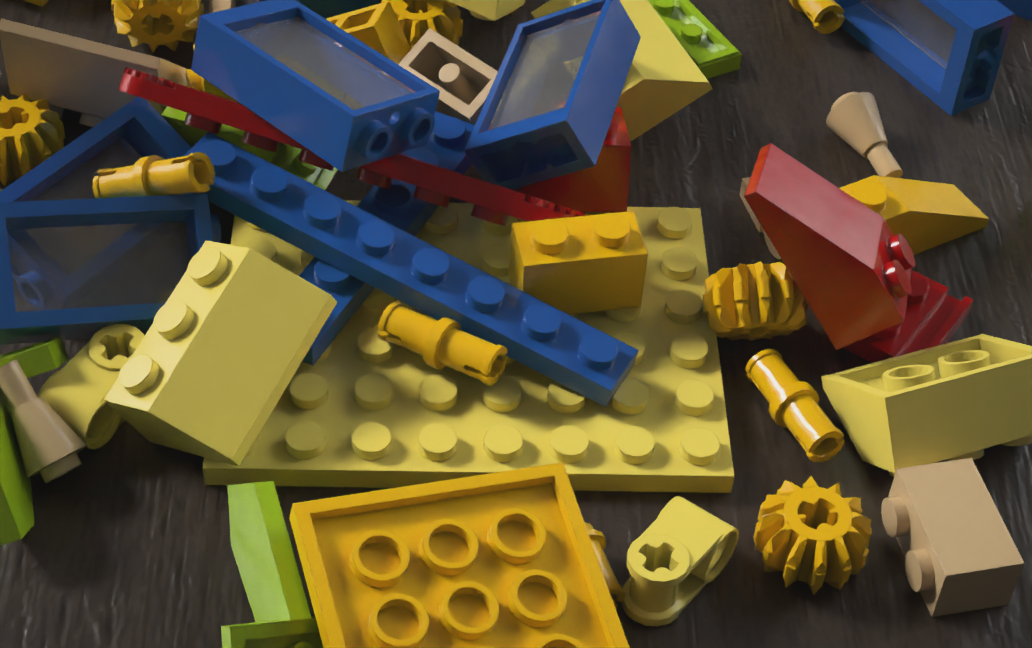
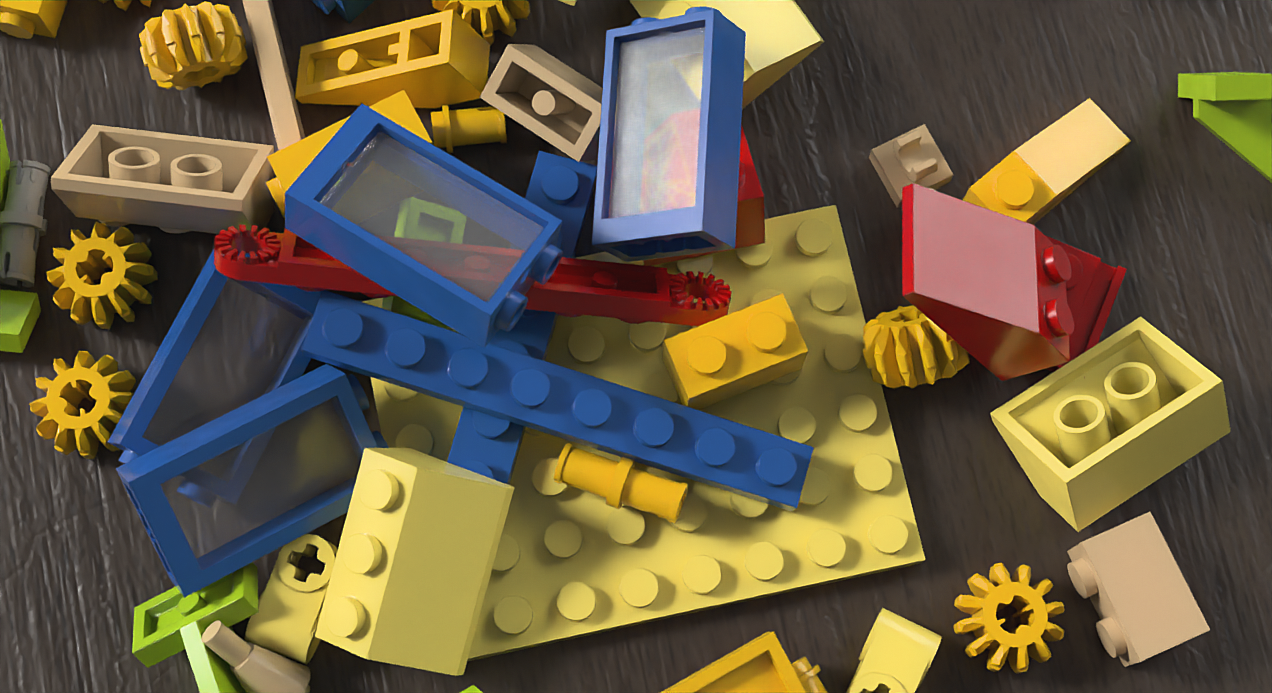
camera: 10 degrees left, 30 degrees up
yellow pin [92,152,215,198] -> none
yellow pin [745,349,844,462] -> none
tan cone [826,92,903,178] -> none

